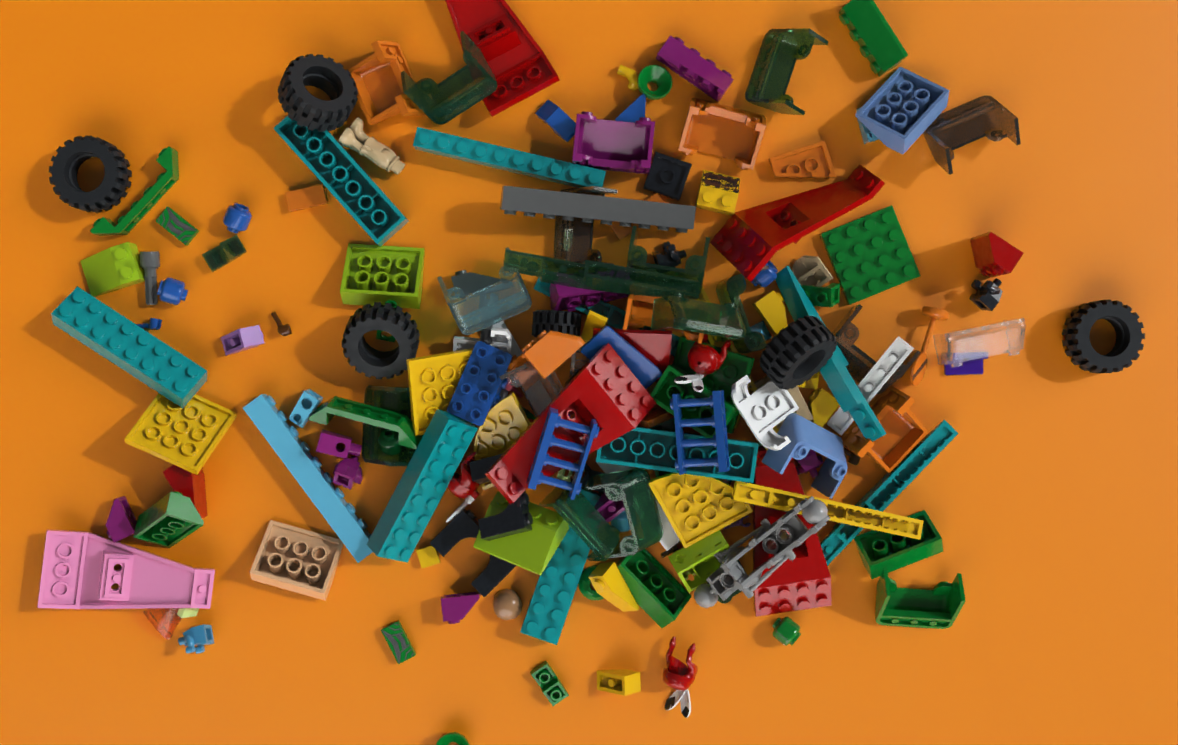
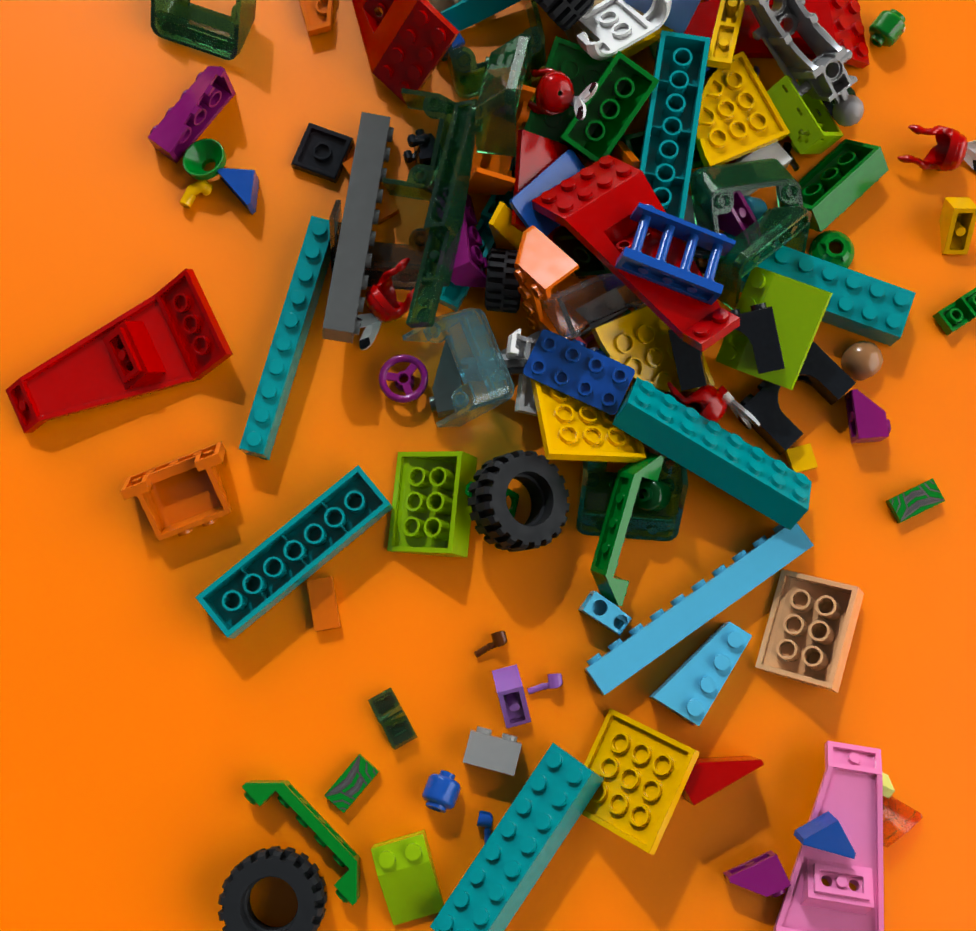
camera: 85 degrees left, 10 degrees down
green slope [133,492,204,548] -> none
dark grey piece [140,251,160,305] -> none
dark azure piece [178,624,214,654] -> none
blue head [223,203,252,233] -> none
black tyre [278,54,358,132] -> none
magenta torso [316,429,362,459] -> none
magenta piece [333,456,363,490] -> none
tan piece [338,117,406,175] -> none
clear green windscreen [401,31,497,124] -> none
blue slope [535,99,576,142] -> none
magenta windscreen [572,111,655,174] -> none
yellow slope [588,562,640,612] -> none
blue fence [670,390,730,475] -> none
orange windscreen [679,98,766,170] -> none
yellow slope [695,170,741,216] -> none
yellow slope [752,290,788,336] -> none
none -> red hair [357,258,429,350]
none -> magenta piece [379,354,428,403]
none -> light grey piece [463,726,522,776]
none -> medium lavender hand [527,673,563,695]
none -> medium azure wedge [649,621,752,726]
none -> blue slope [794,811,856,859]

